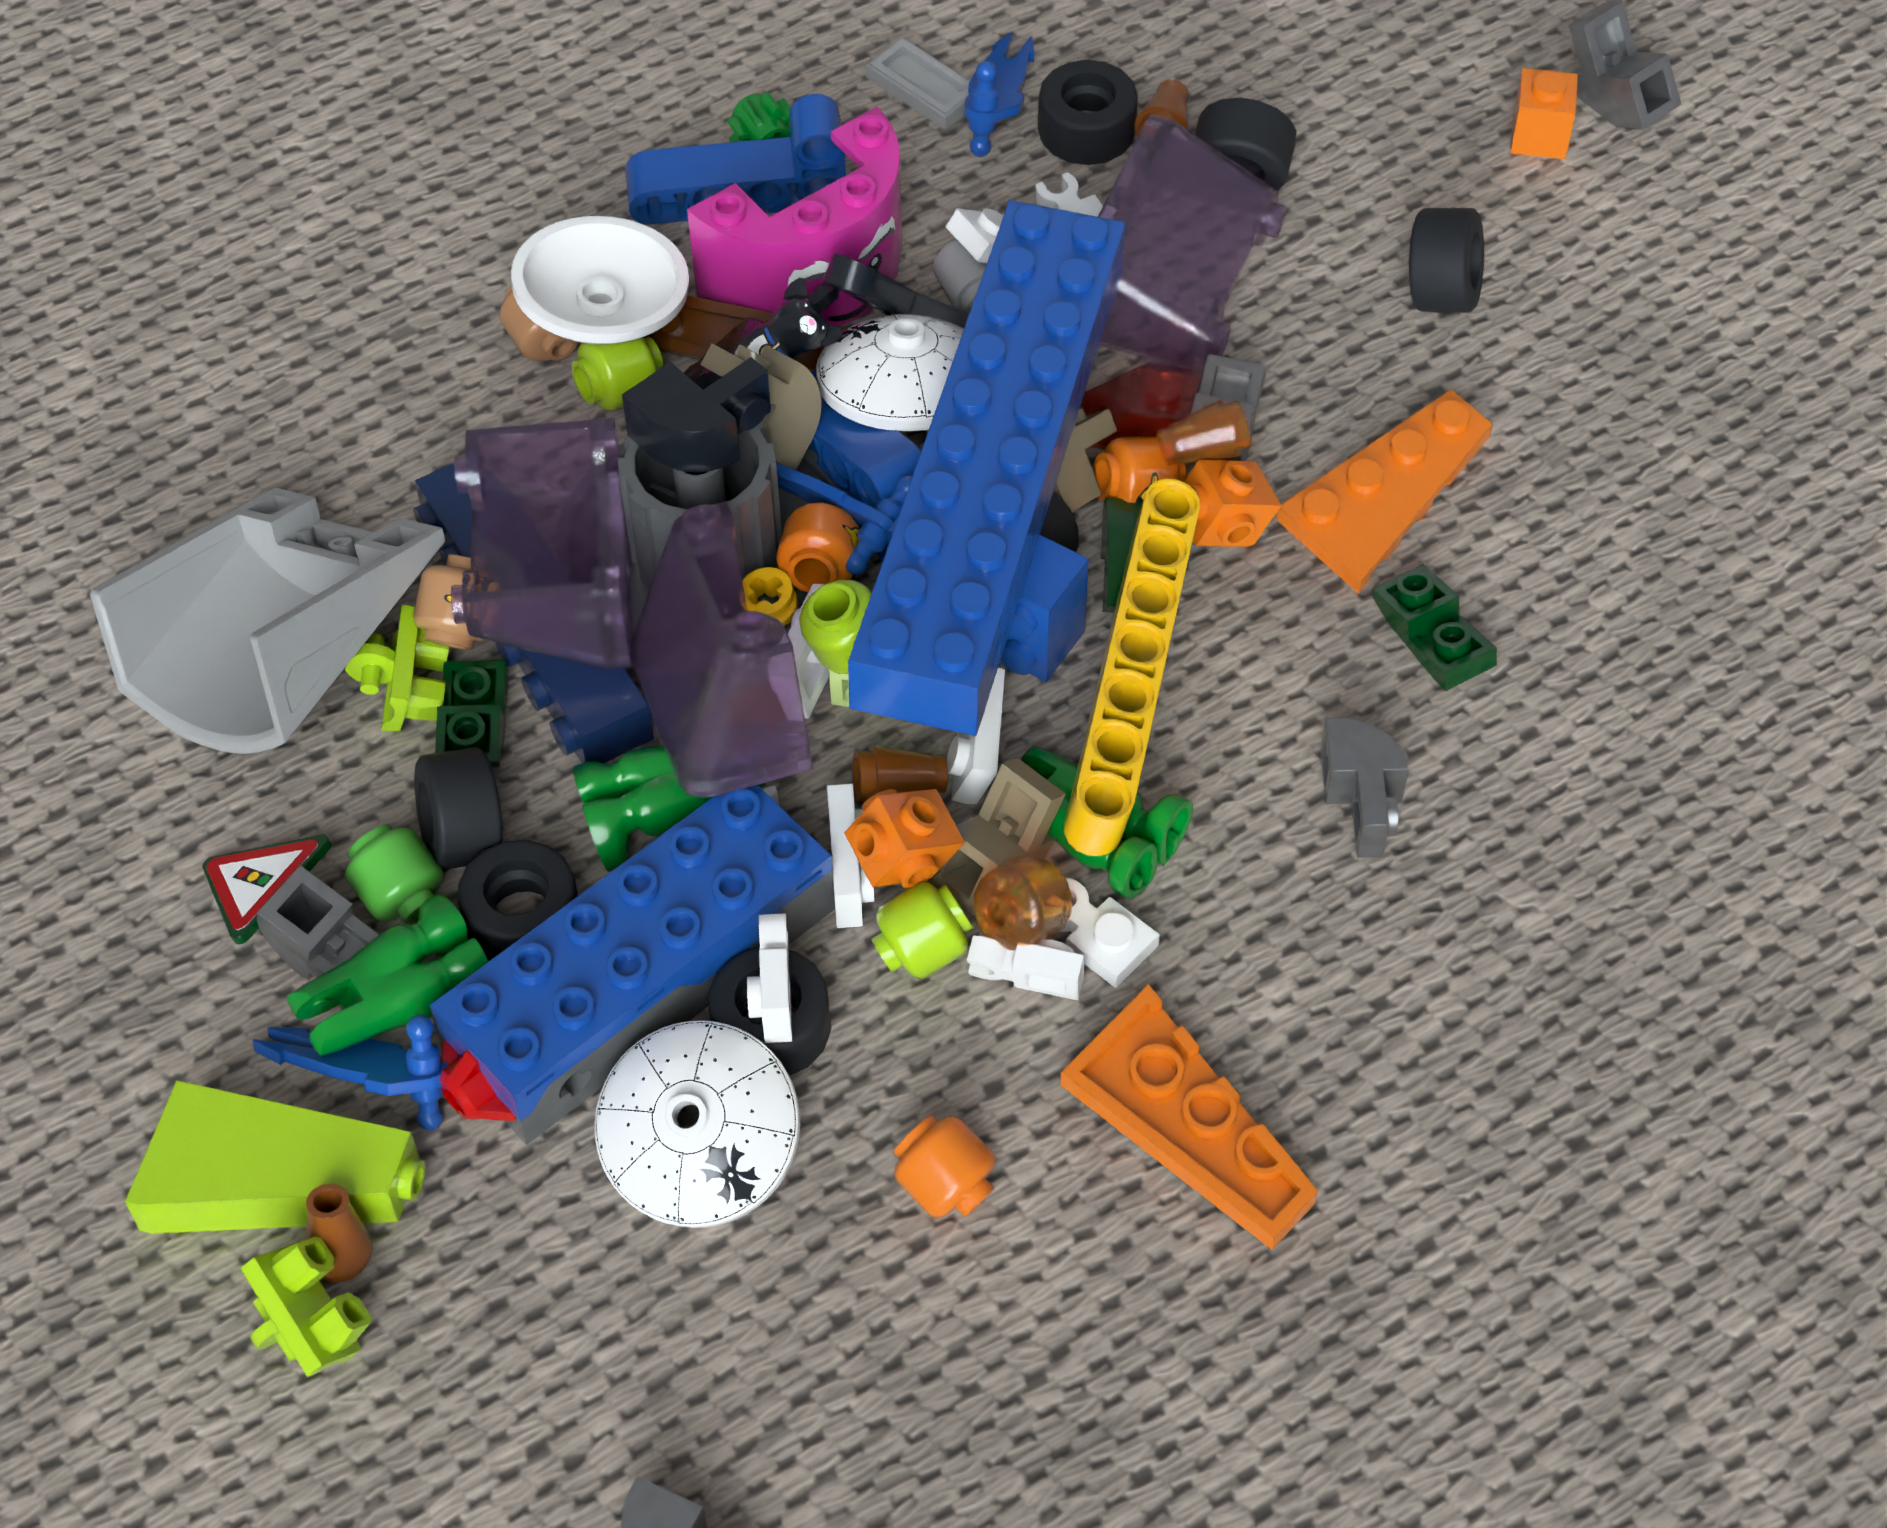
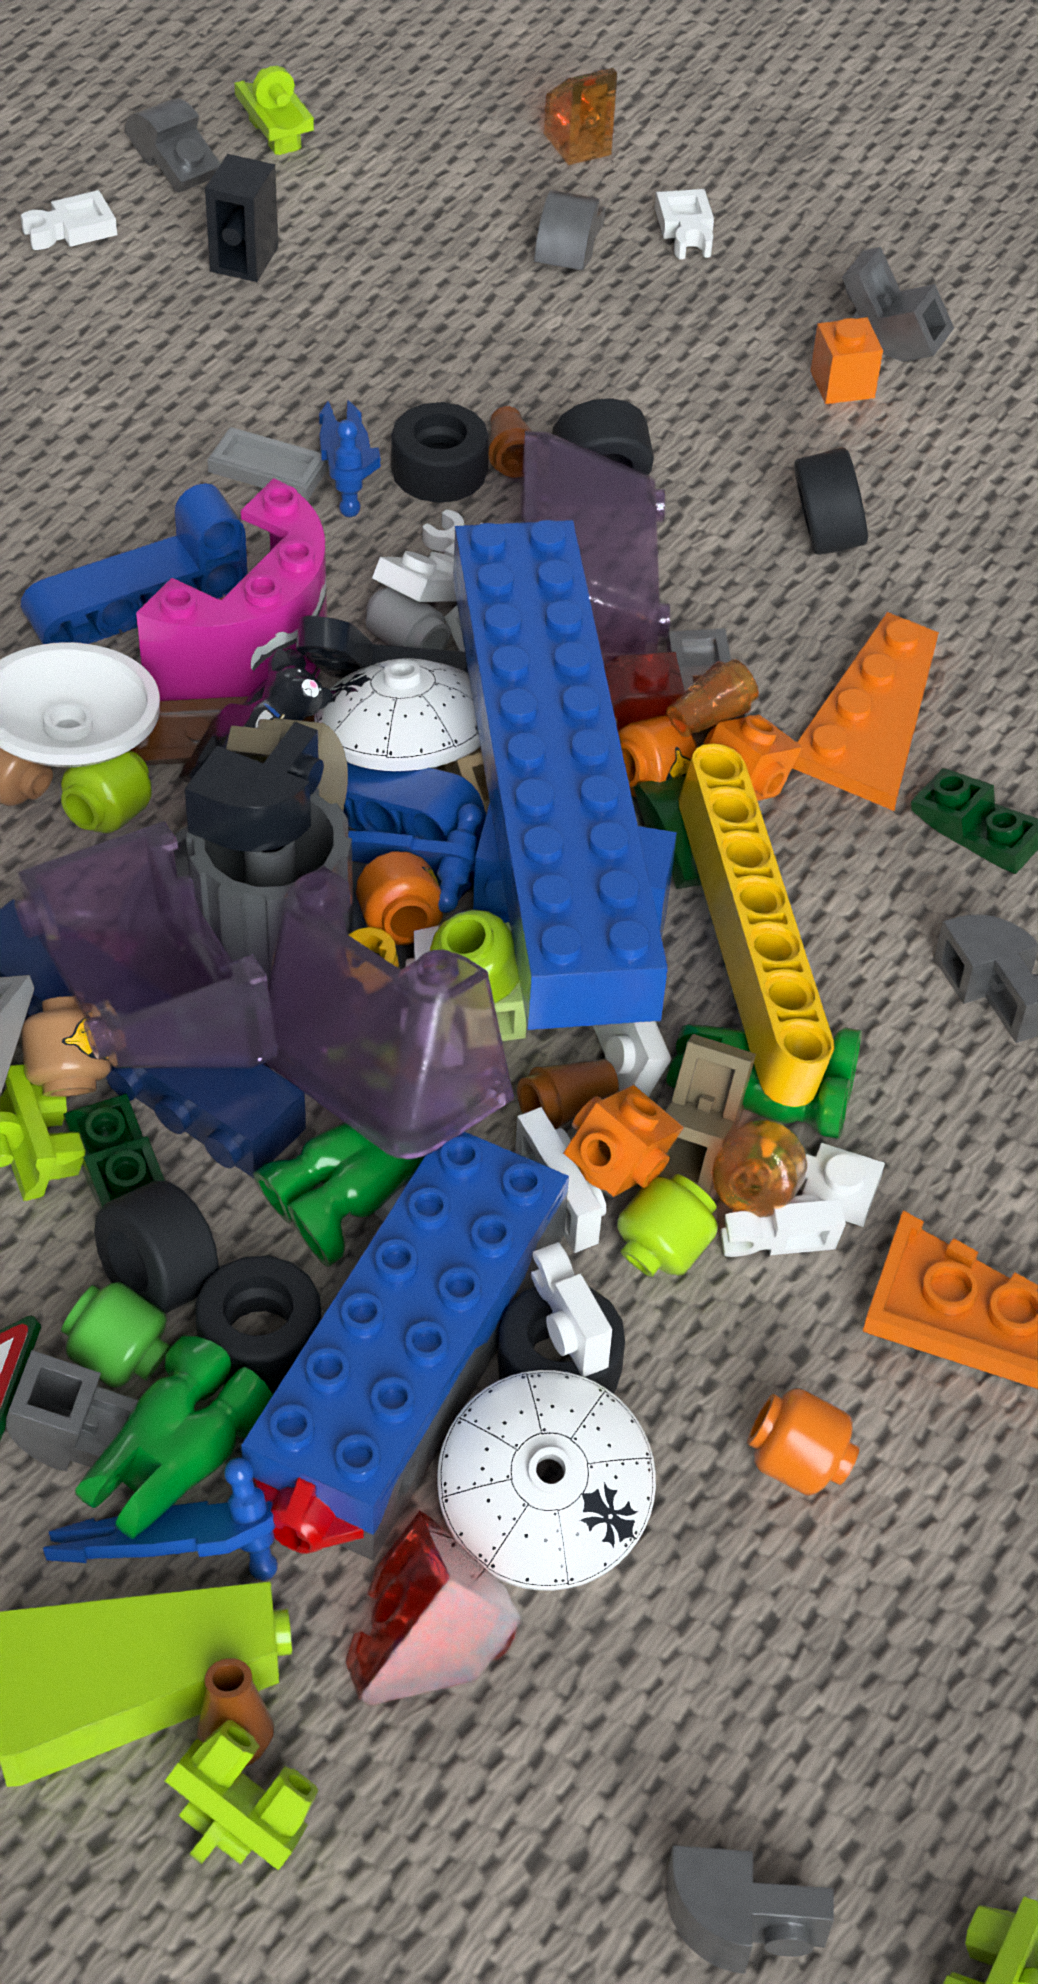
camera: 25 degrees left, 5 degrees down
green gear [727,92,790,142] -> none
none -> slope [345,1510,522,1705]

